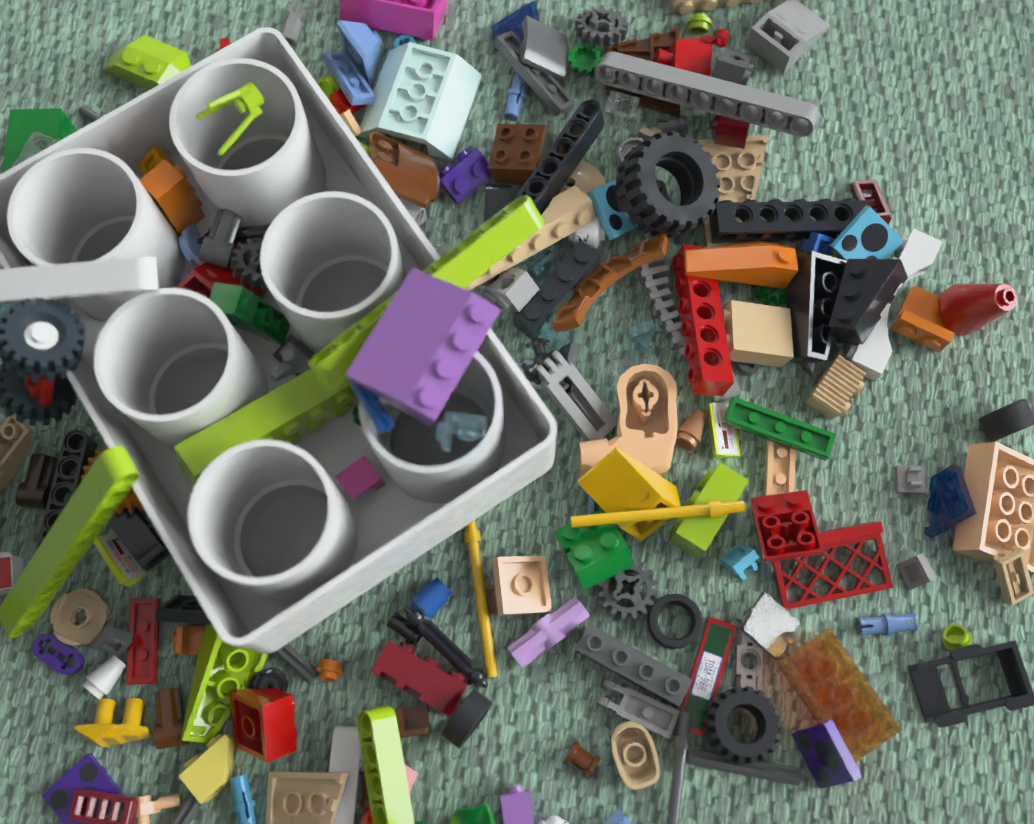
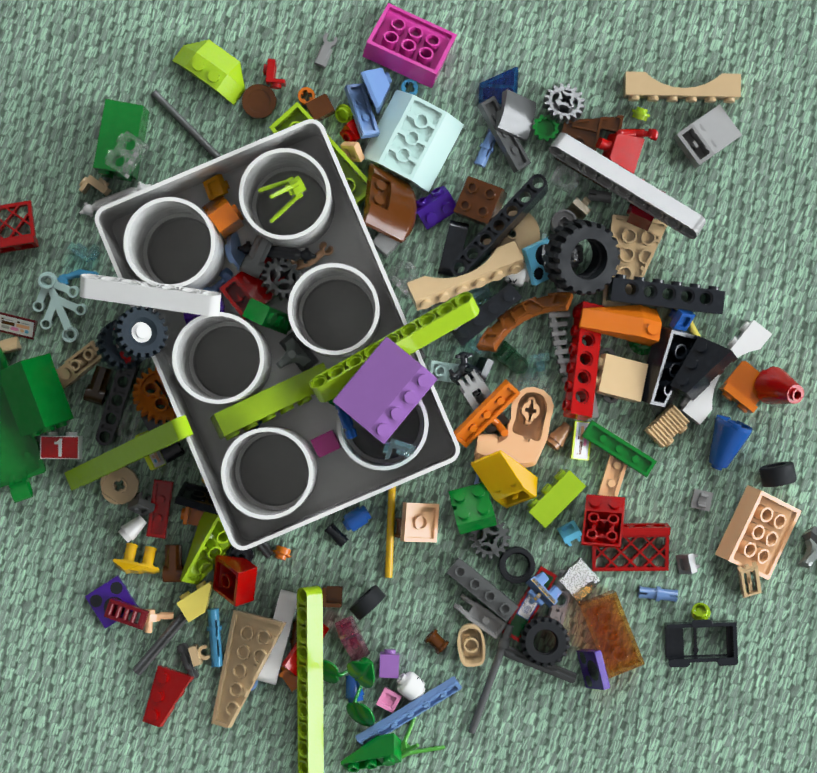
camera: 10 degrees right, 15 degrees up
dark purple beam [32,634,85,675] -> none
dark red wedge [371,640,468,717] -> none
black wheel [404,606,488,688] -> none
lavender piece [507,597,590,668] -> none
yellow bar [571,500,745,528] -> none
dark grey brick [711,46,754,86] -> none
medium azure tile [830,206,904,261] -> none
slope [850,179,892,225] -> none
clear blue wing [924,464,976,538] -> none
none -> clear pink slope [335,616,370,661]
none -> orange plate [454,379,521,448]
none -> clear green piece [492,340,528,375]
none -> medium blue hips [526,572,562,608]
none -> blue cone [709,415,752,470]

